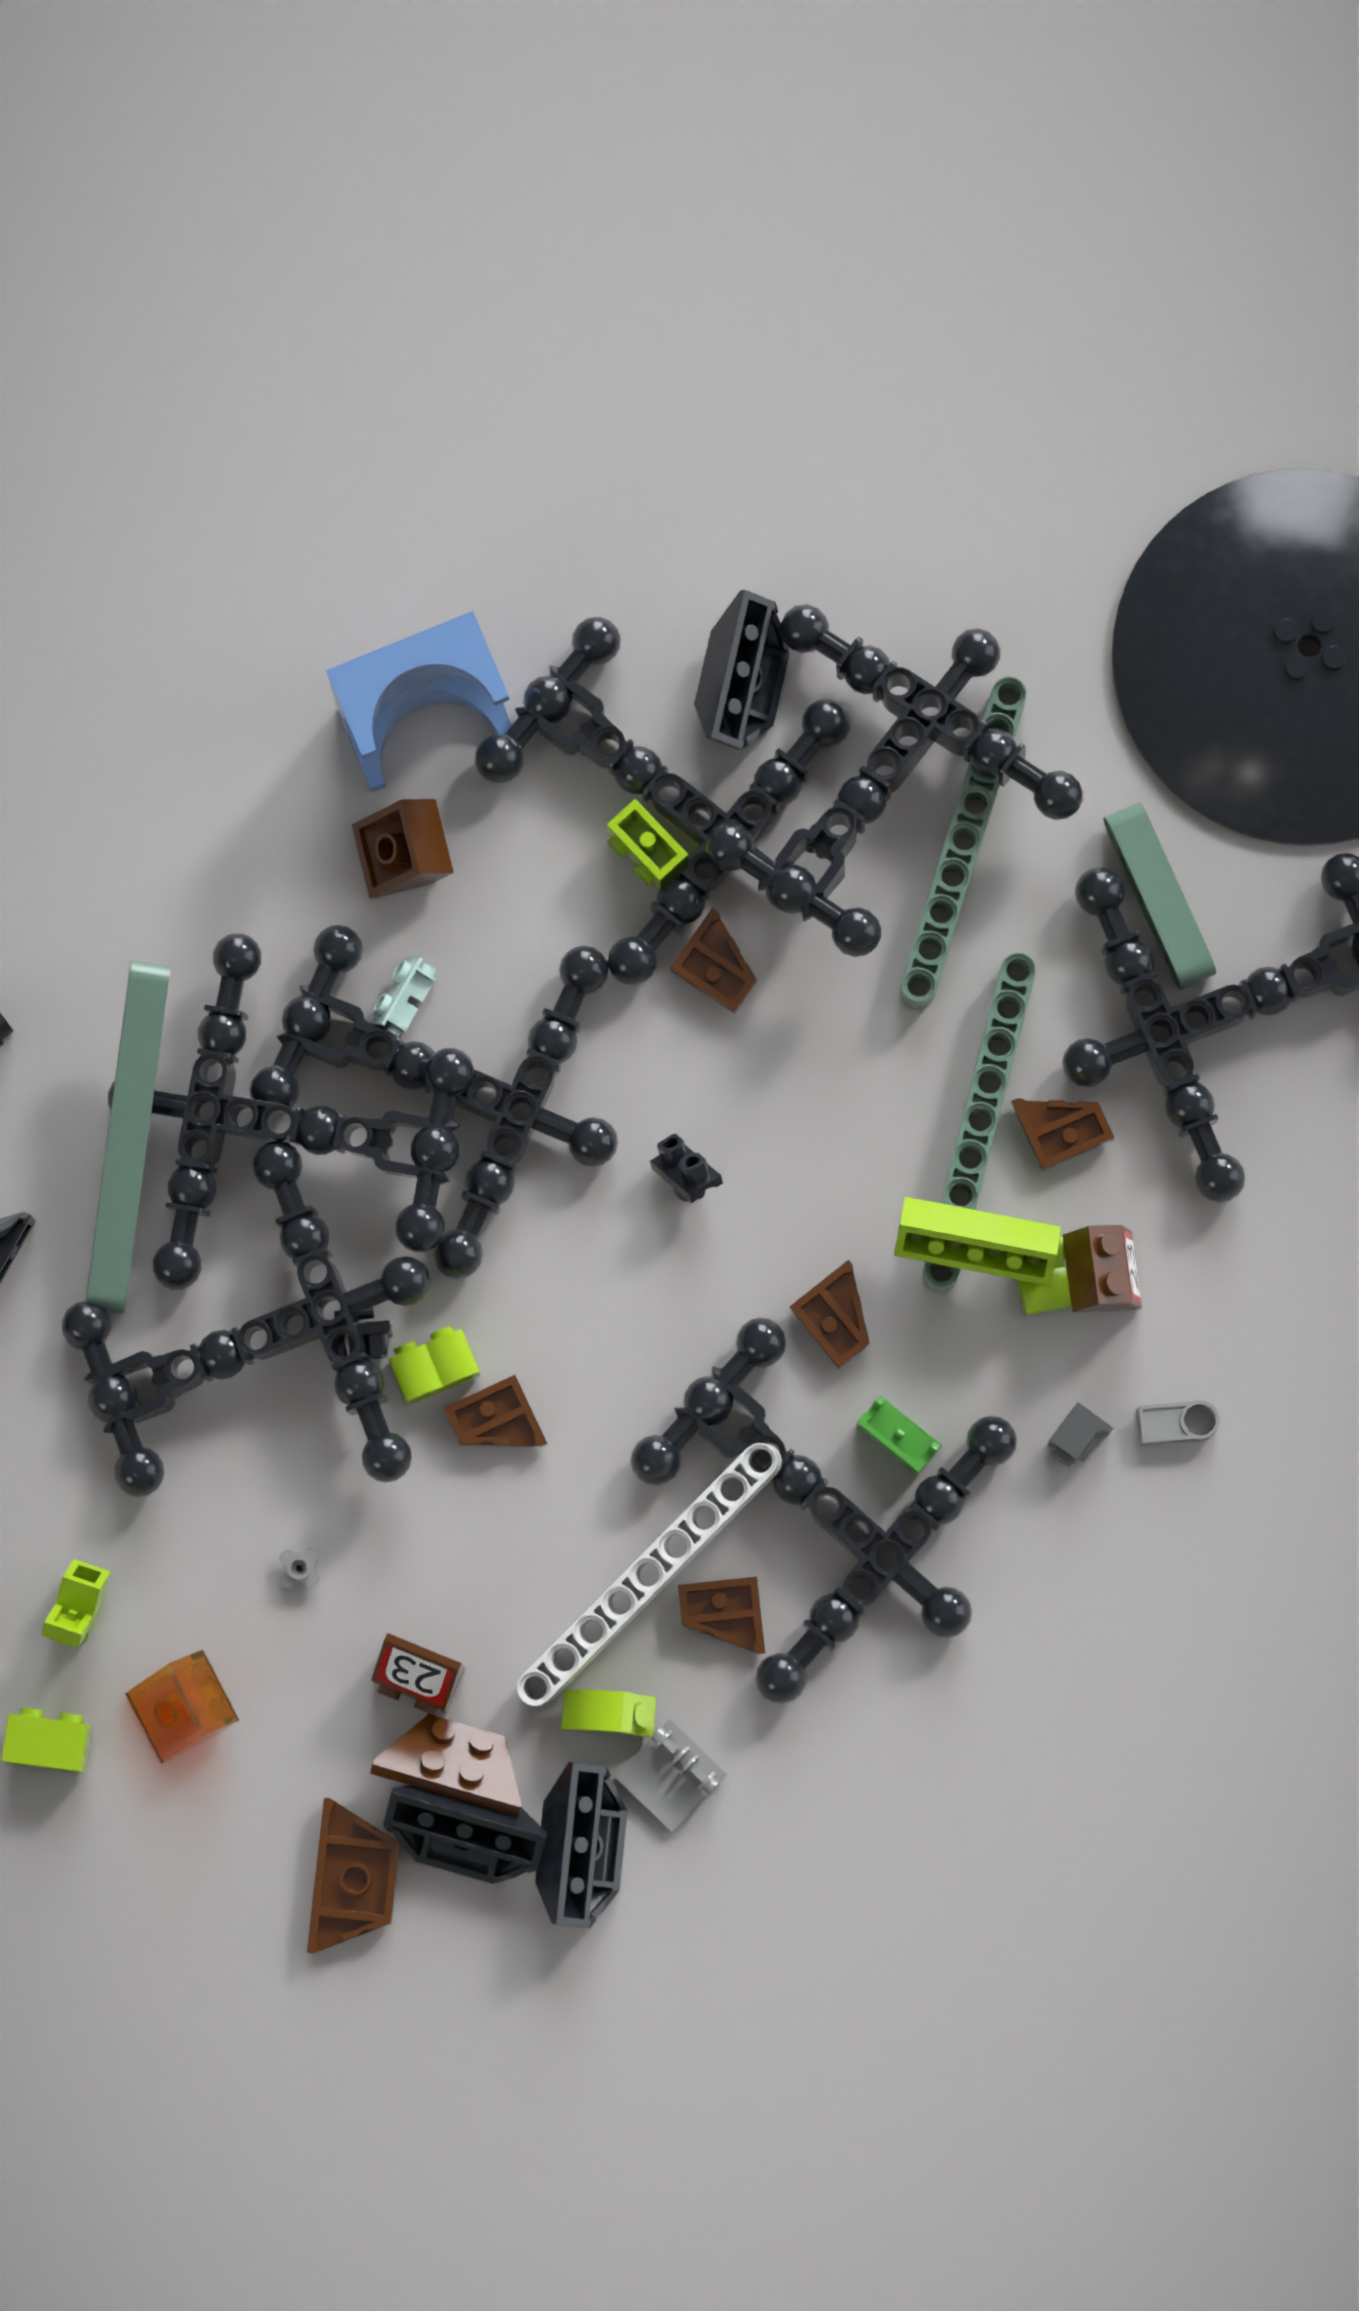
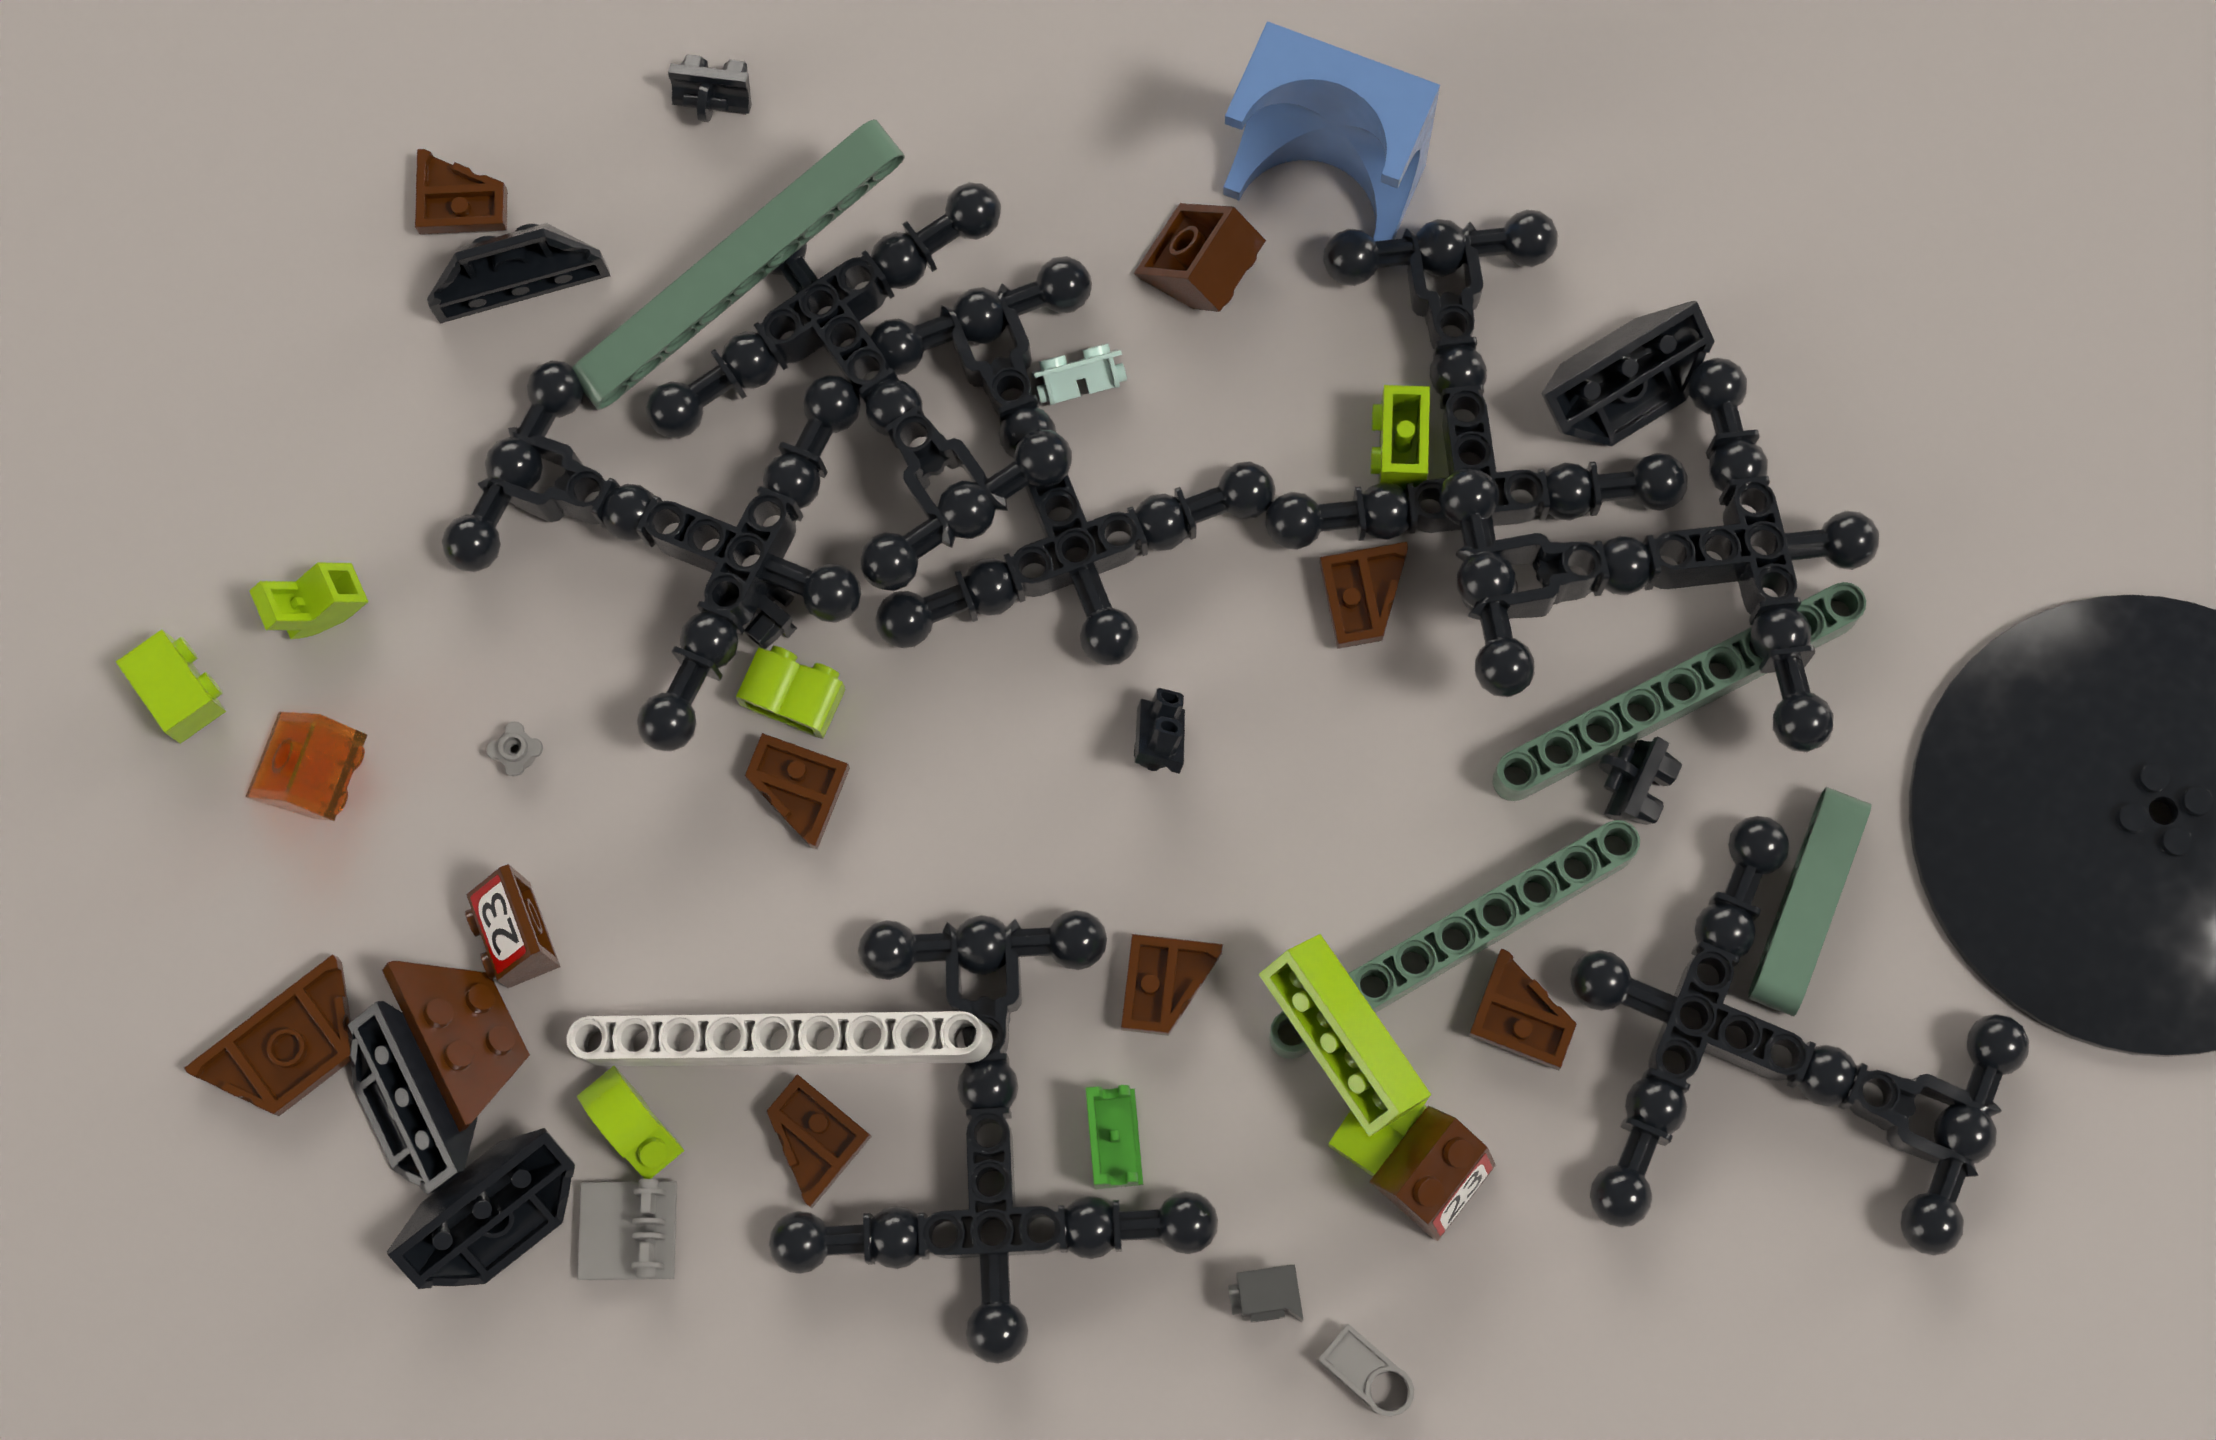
camera: 50 degrees right, 5 degrees down
none -> black hips [1599,737,1682,825]

